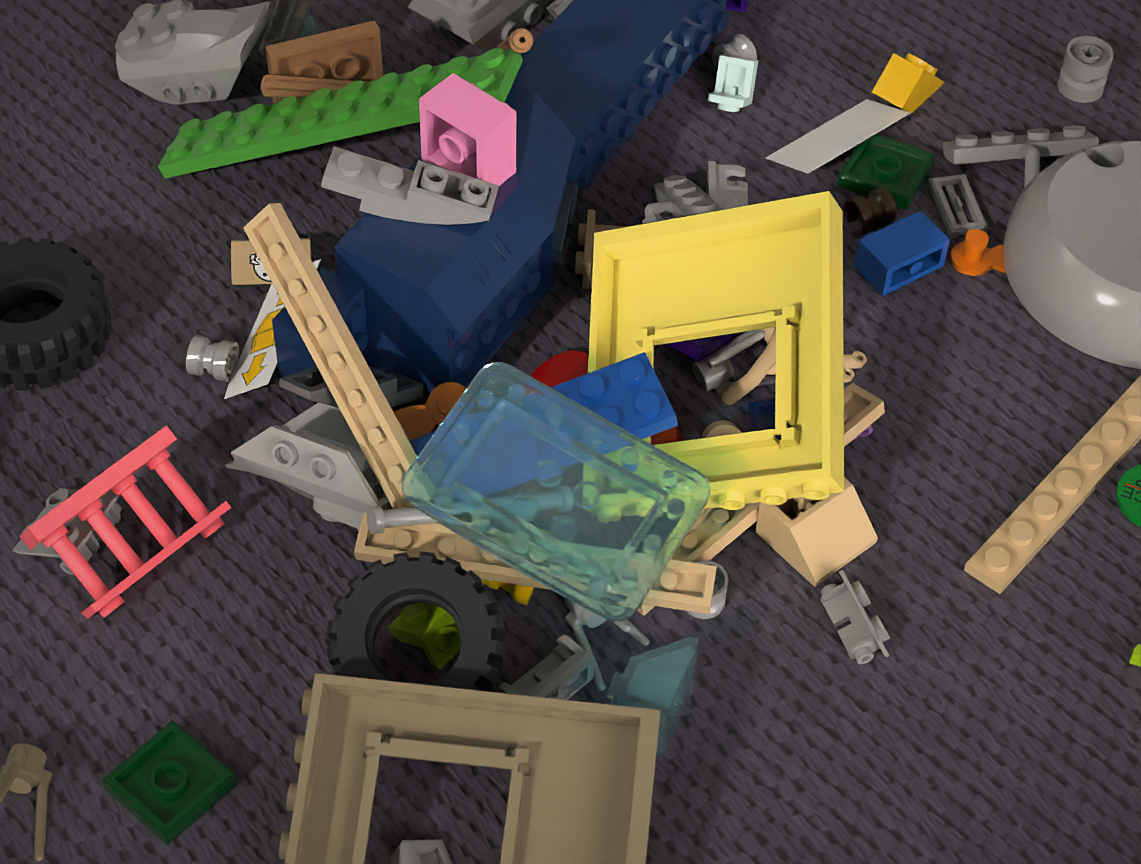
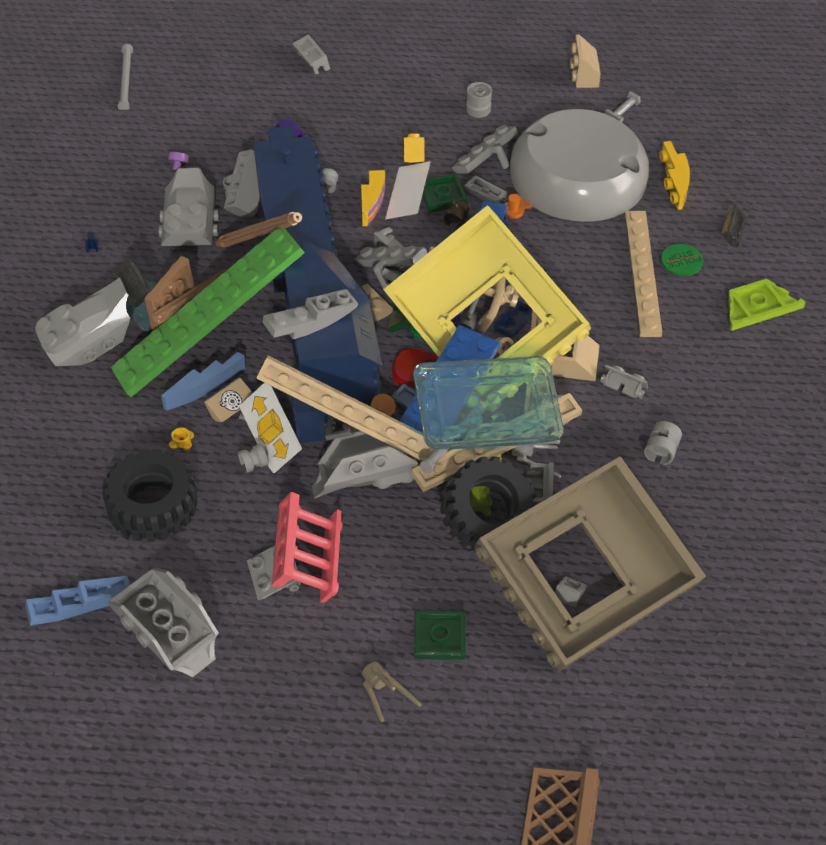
camera: 40 degrees left, 0 degrees up
bright pink brick [419,73,516,186] -> none
clear light blue slope [607,636,699,759] -> none
light aqua bracket [708,54,759,112] -> none
none -> medium blue slope [162,352,246,410]
none -> yellow plate [169,428,194,450]
none -> yellow slope [361,170,385,226]
none -> light grey wheel [644,421,682,465]

